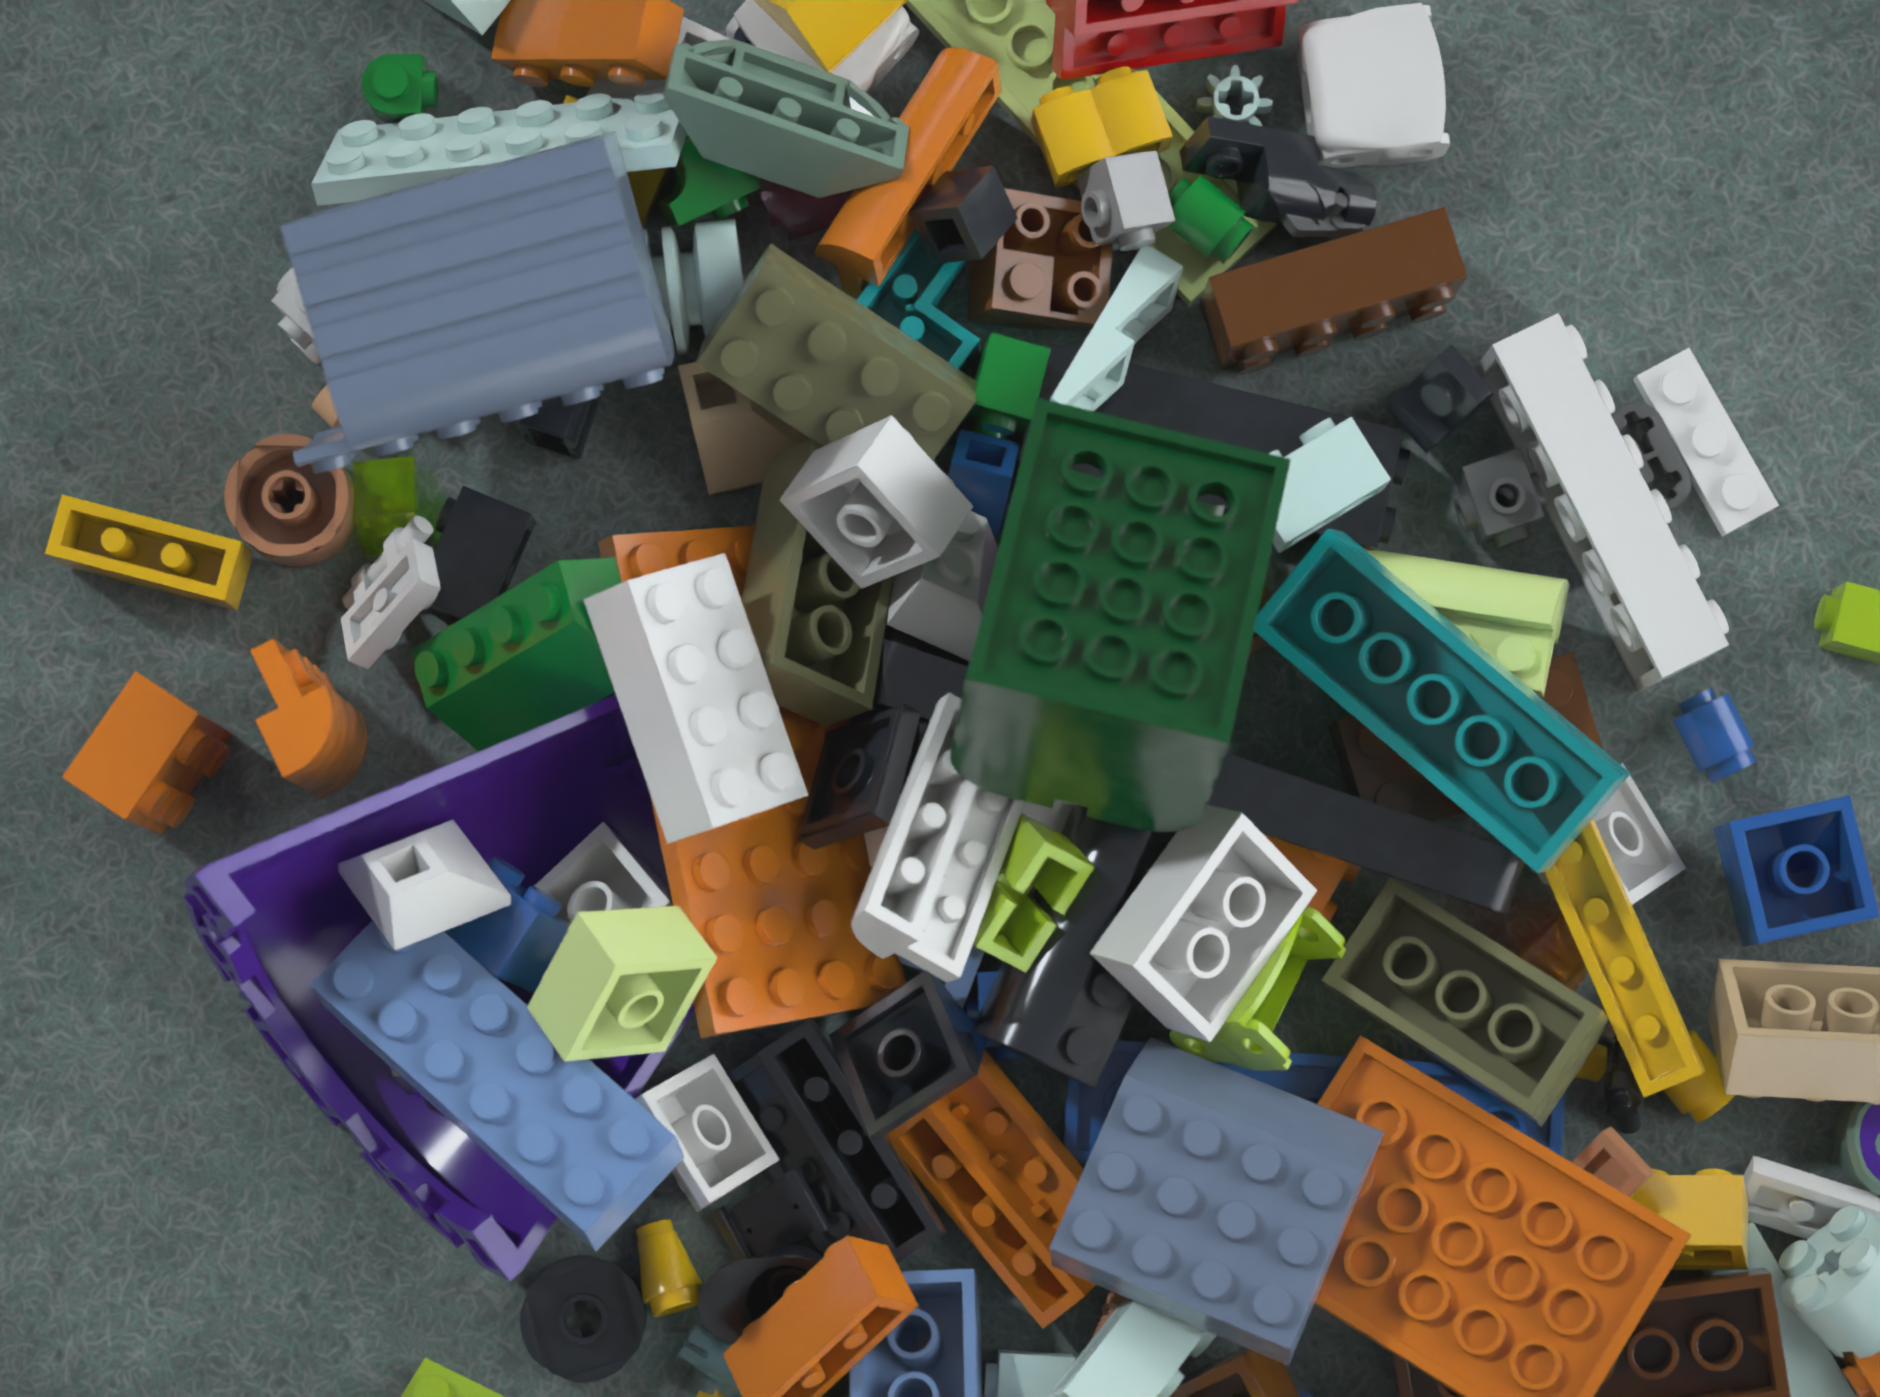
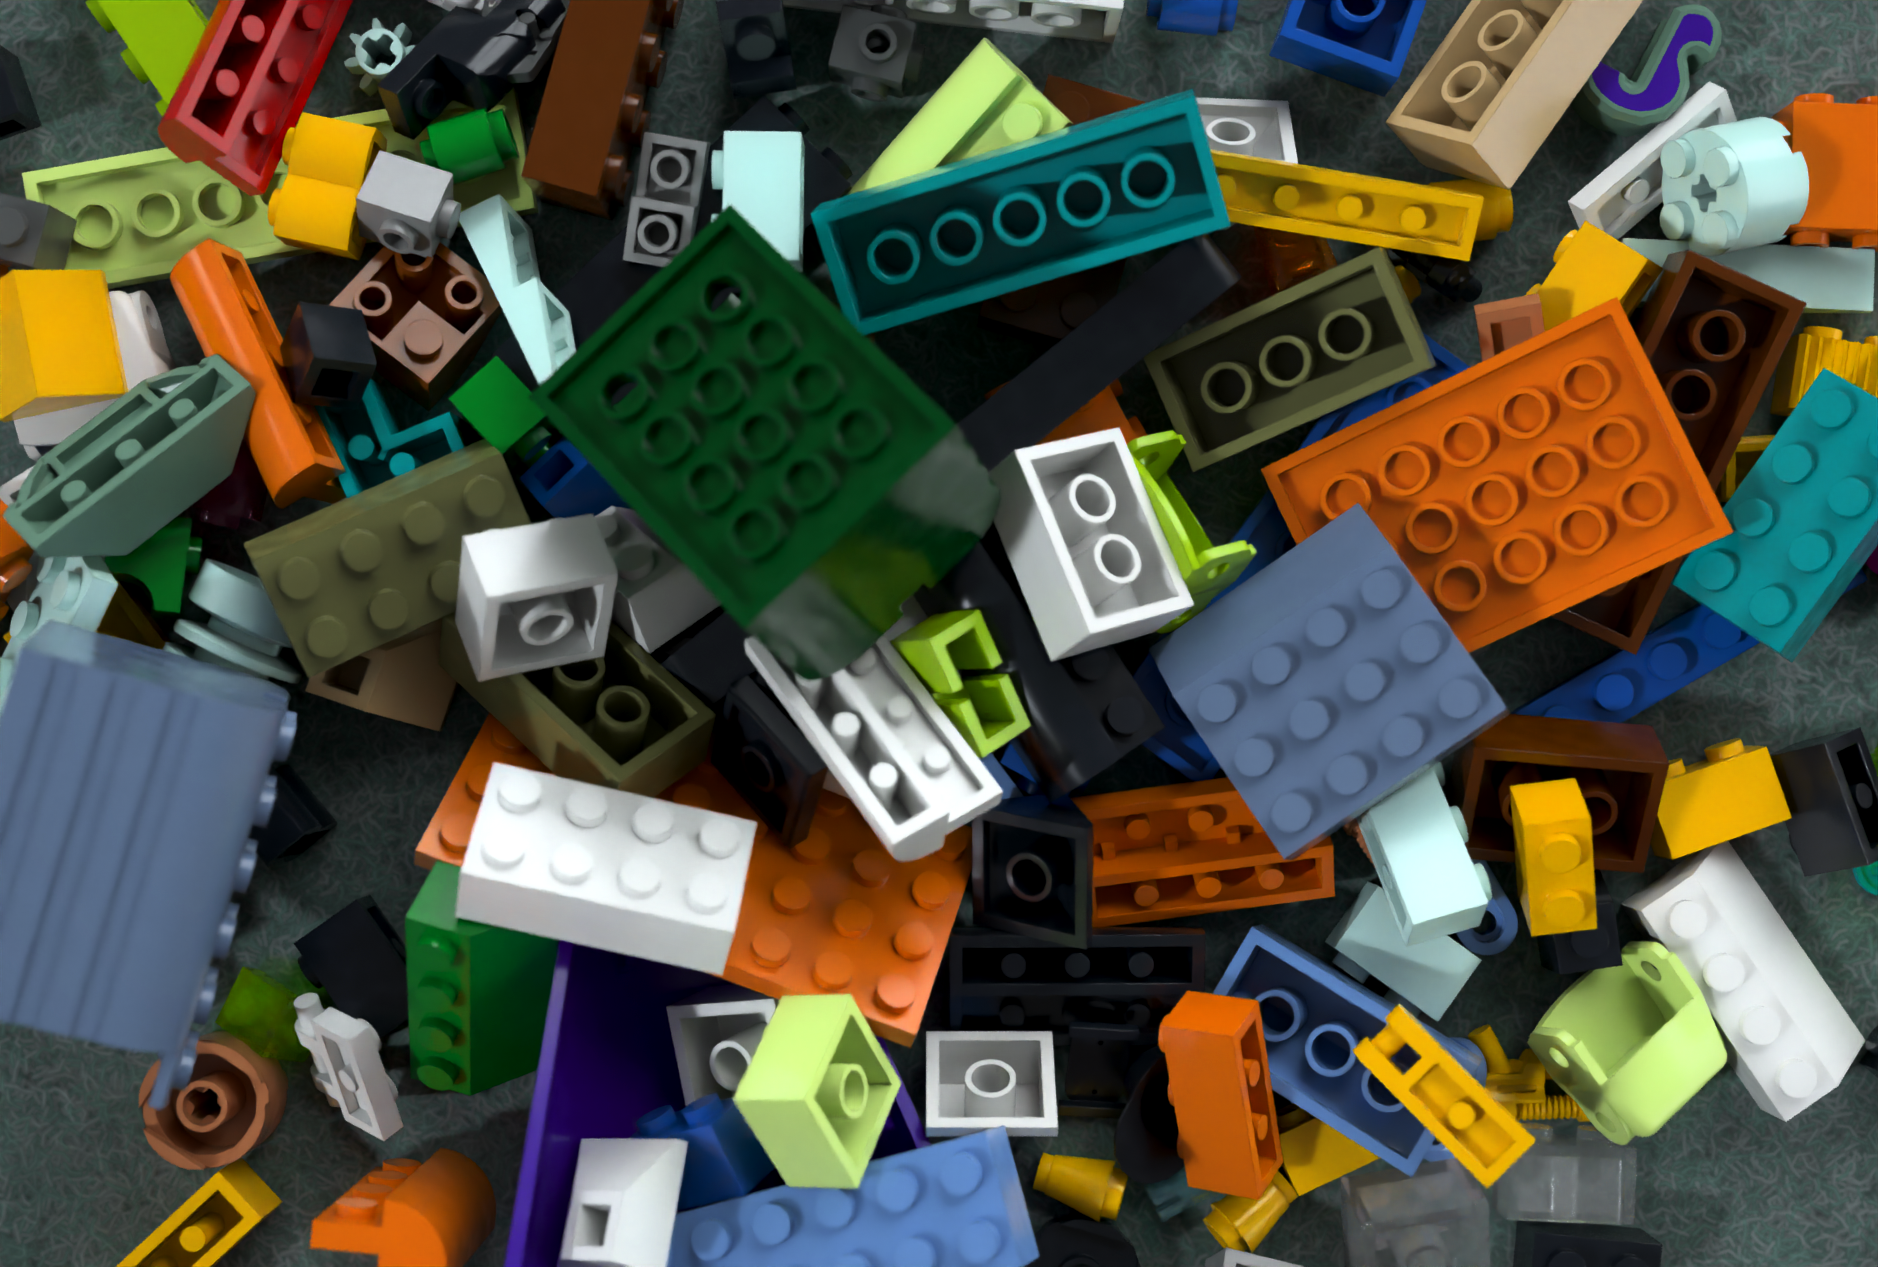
camera: 60 degrees left, 5 degrees up
none -> light grey slope [623,132,710,267]

